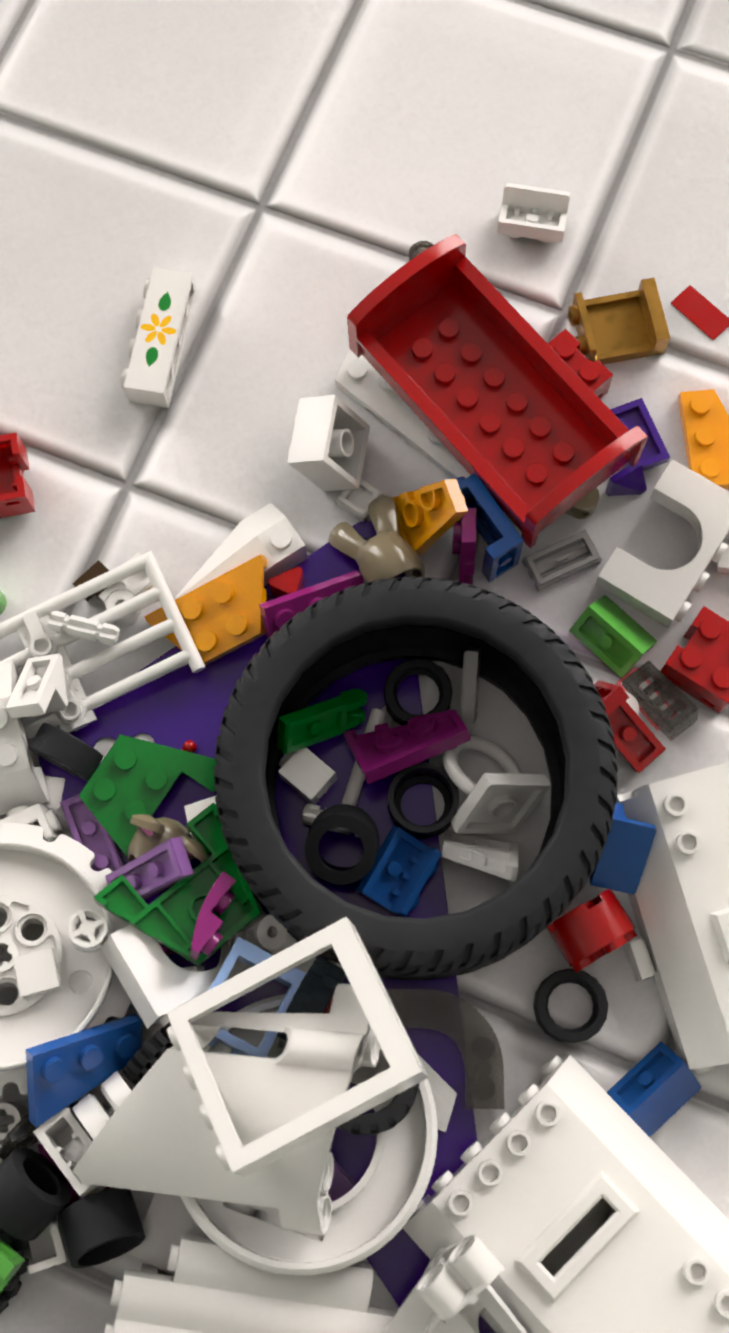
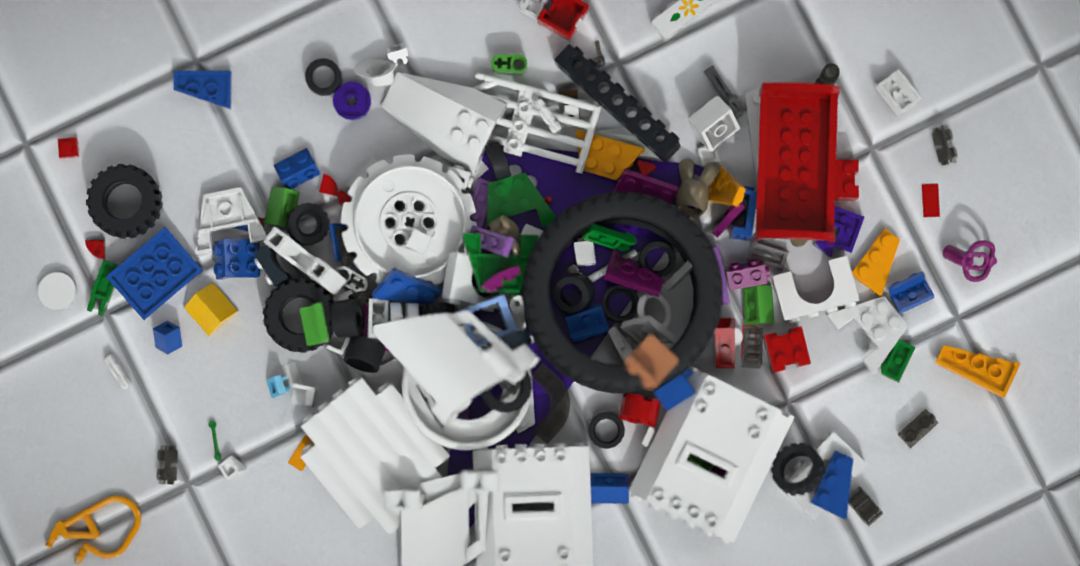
camera: 40 degrees right, 10 degrees up
white slope [6,653,68,719] -> none
white wheel [67,908,108,953] -> none
white window [167,917,429,1177] -> none
pearl gold panel [568,277,671,365] -> none
none -> black brick [554,44,681,163]
none -> clear smoke hand [593,40,605,68]
none -> nougat bracket [624,335,678,389]
none -> dark grey pin [704,65,747,119]
none -> magenta brick [726,259,770,290]
none -> clear smoke hinge [931,125,958,166]

